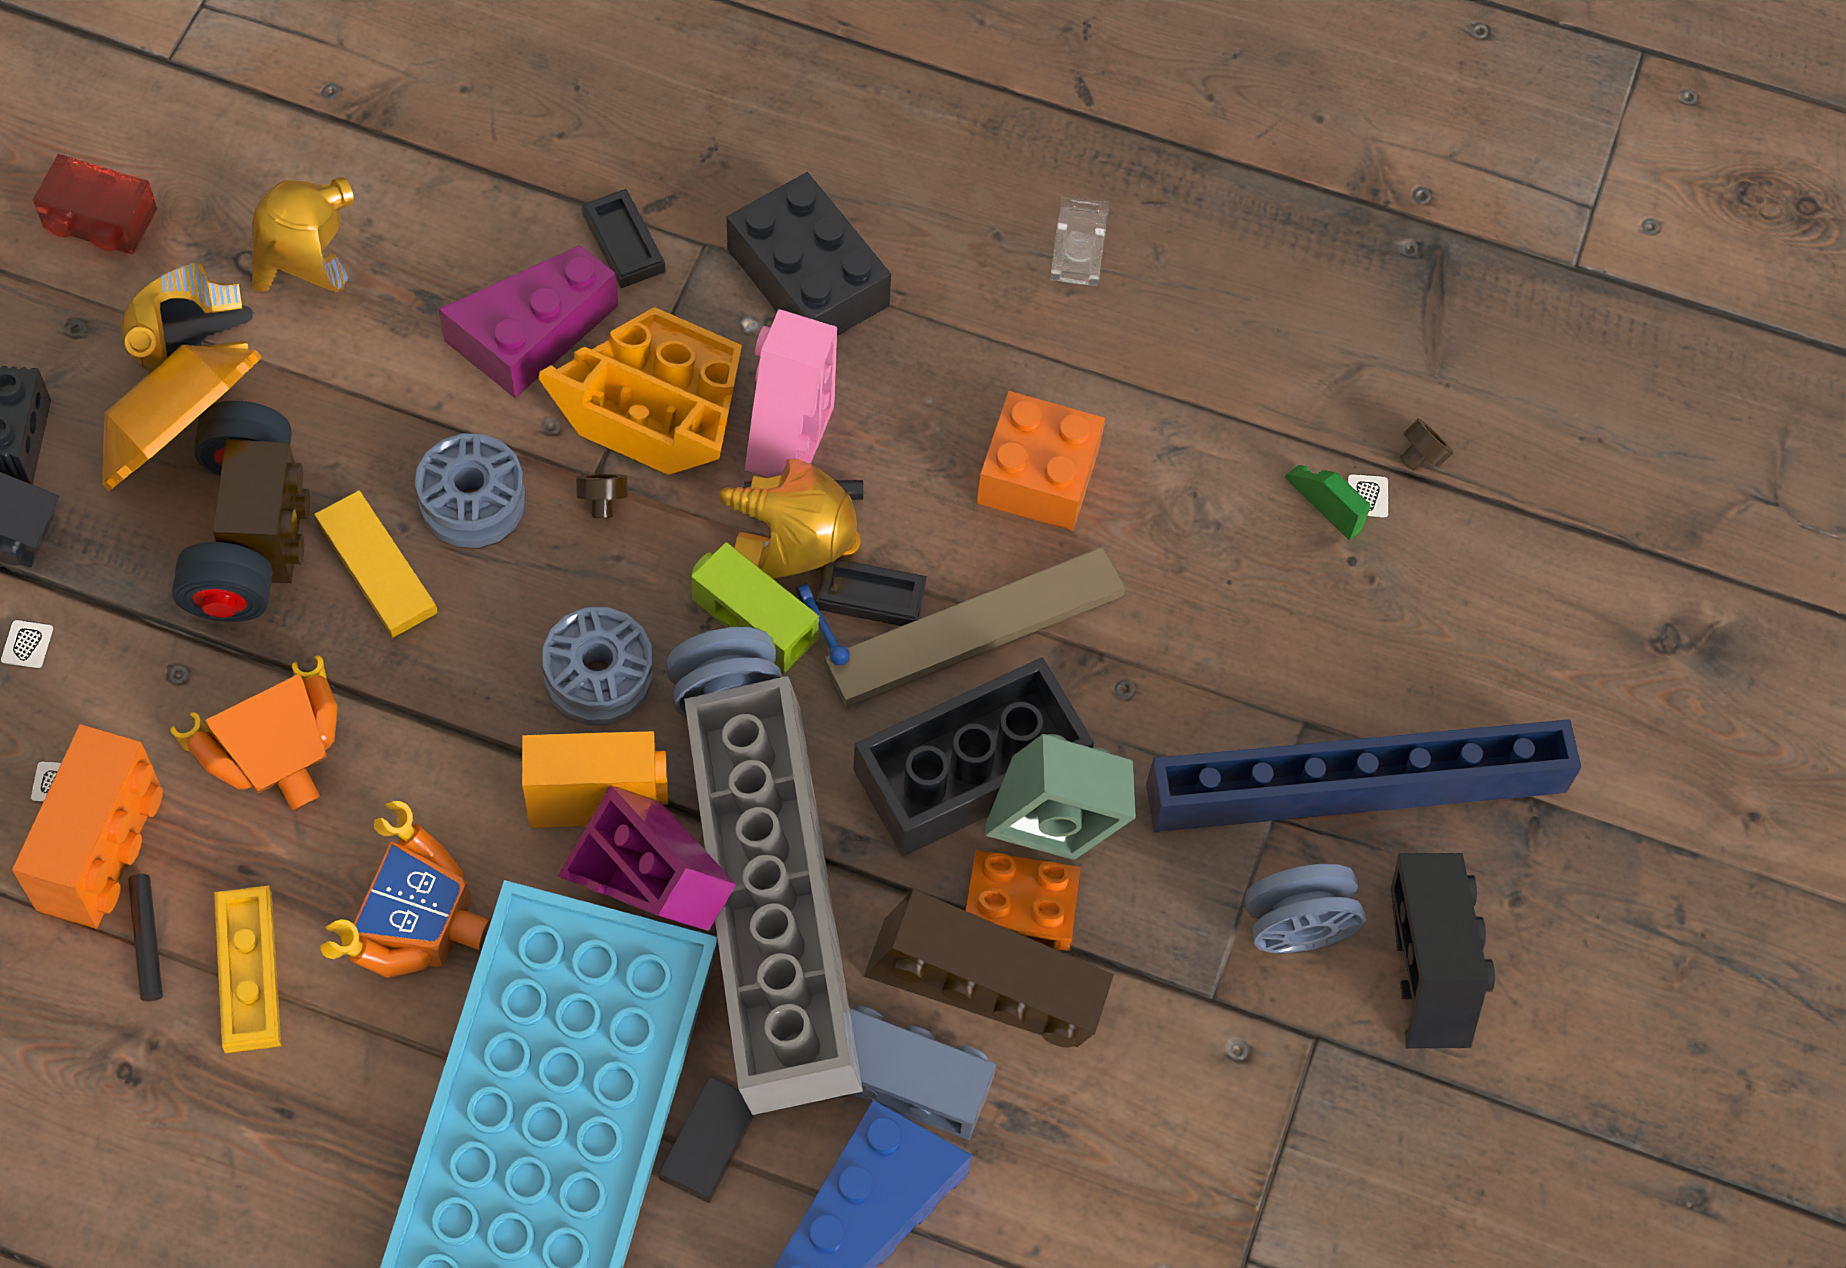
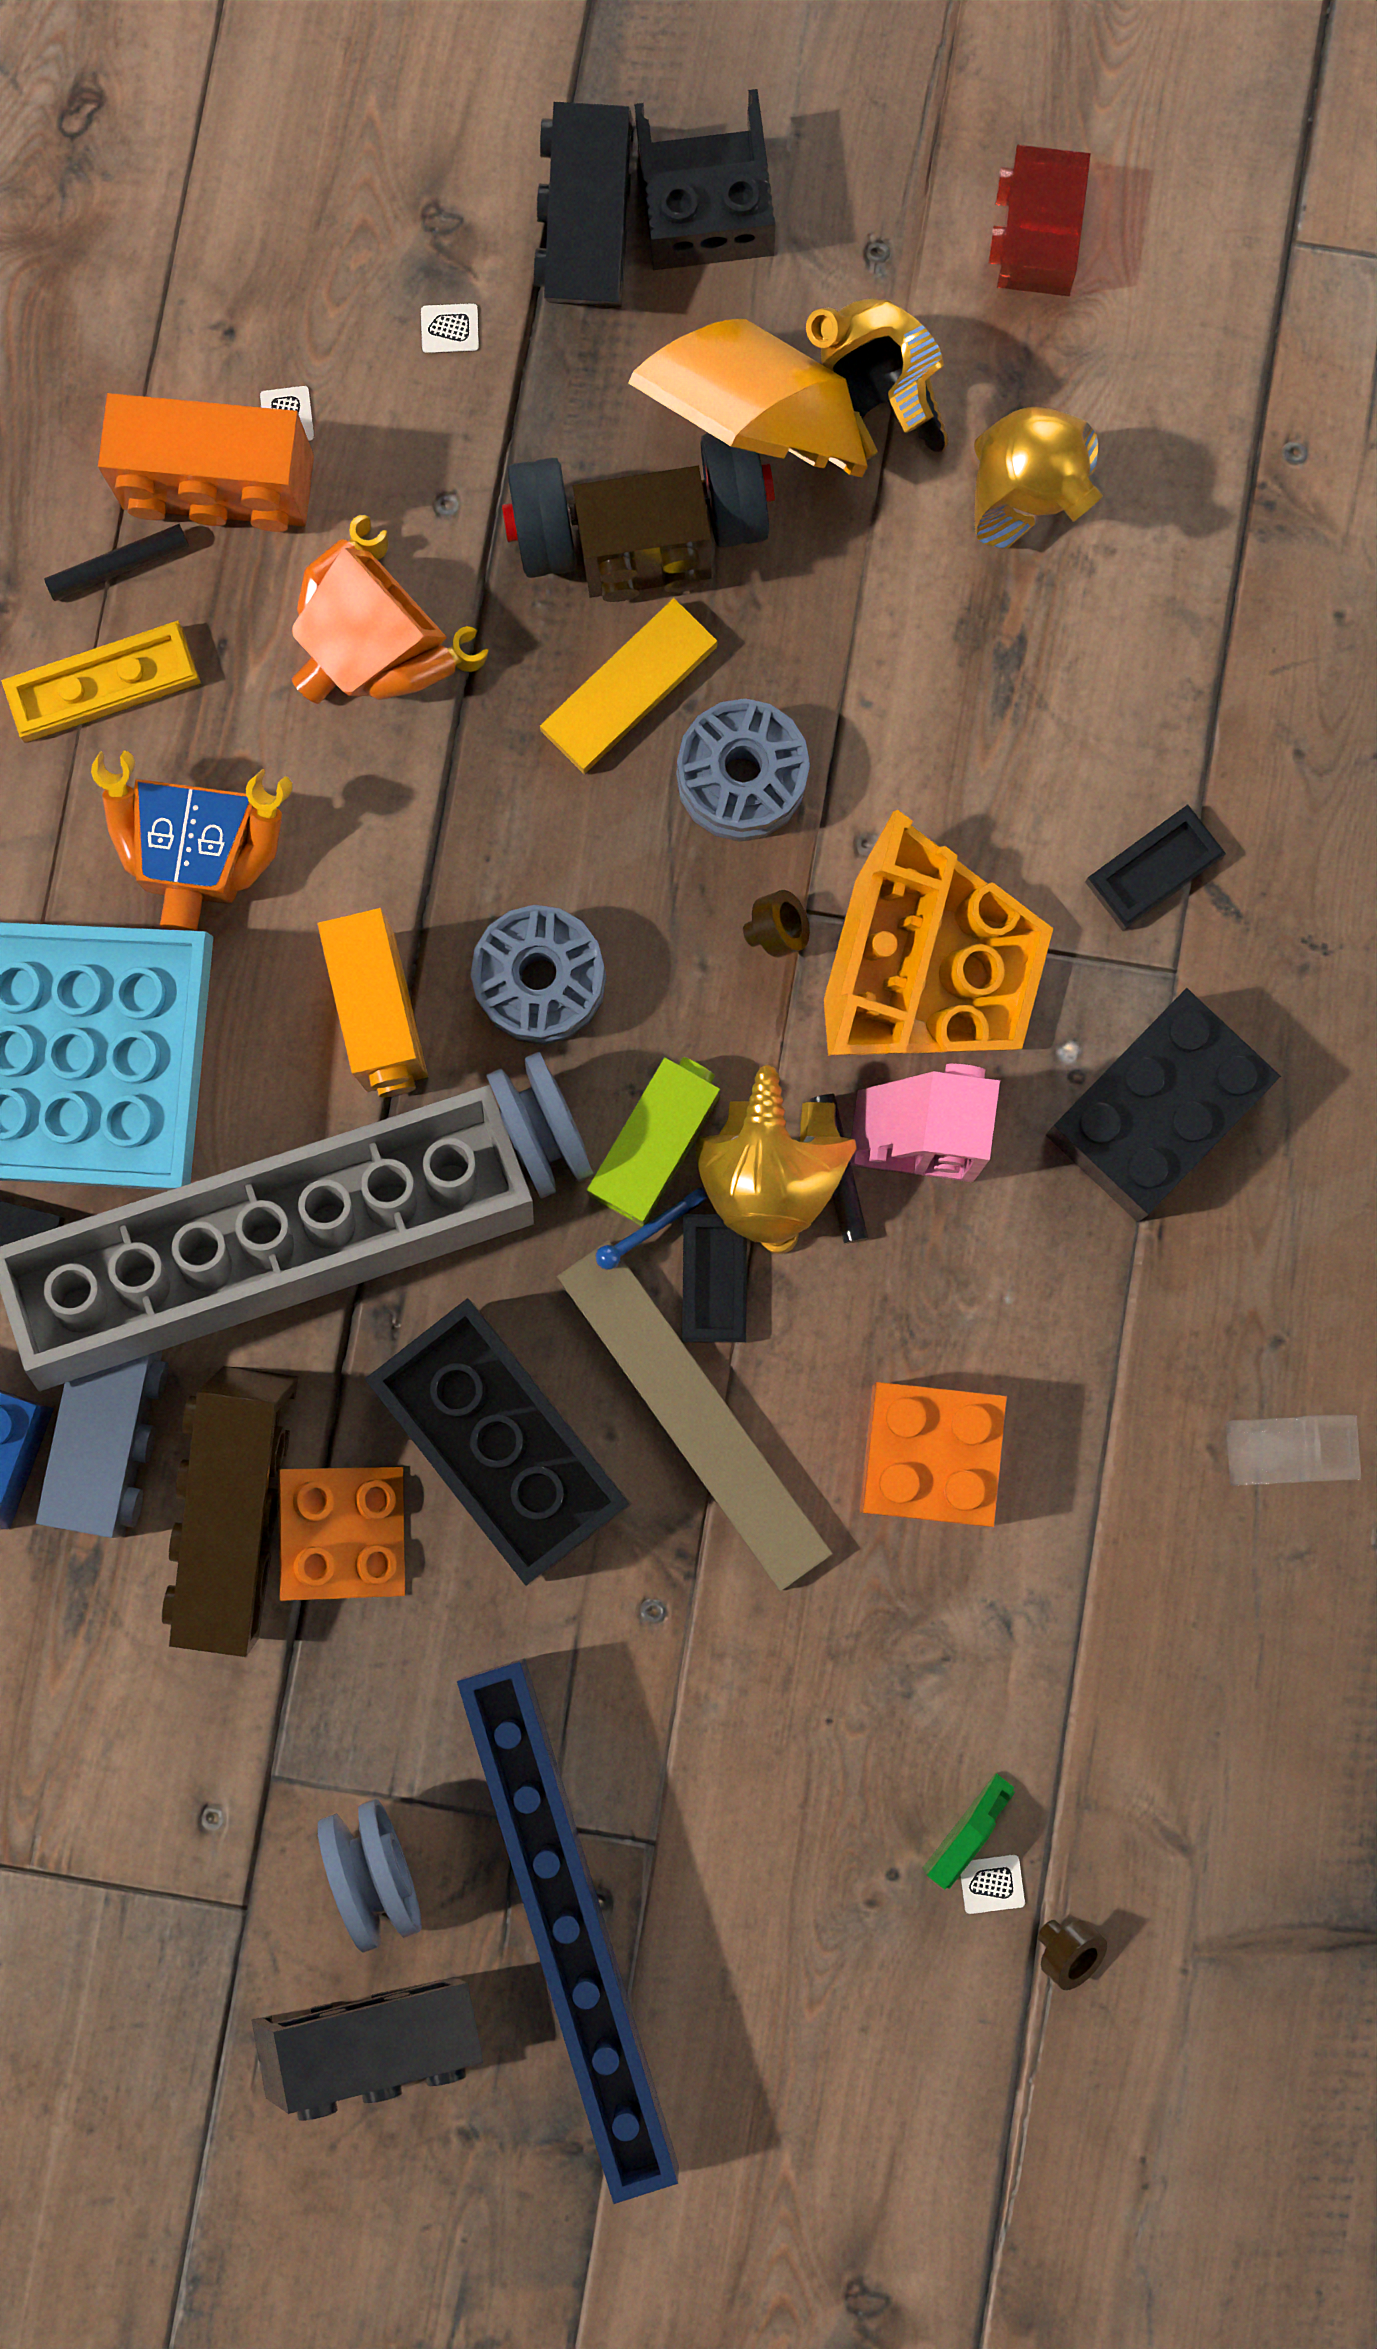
camera: 90 degrees right, 20 degrees up
magenta wedge [439,245,618,398] -> none
magenta wedge [557,785,736,931] -> none
sand green slope [985,734,1136,860] -> none

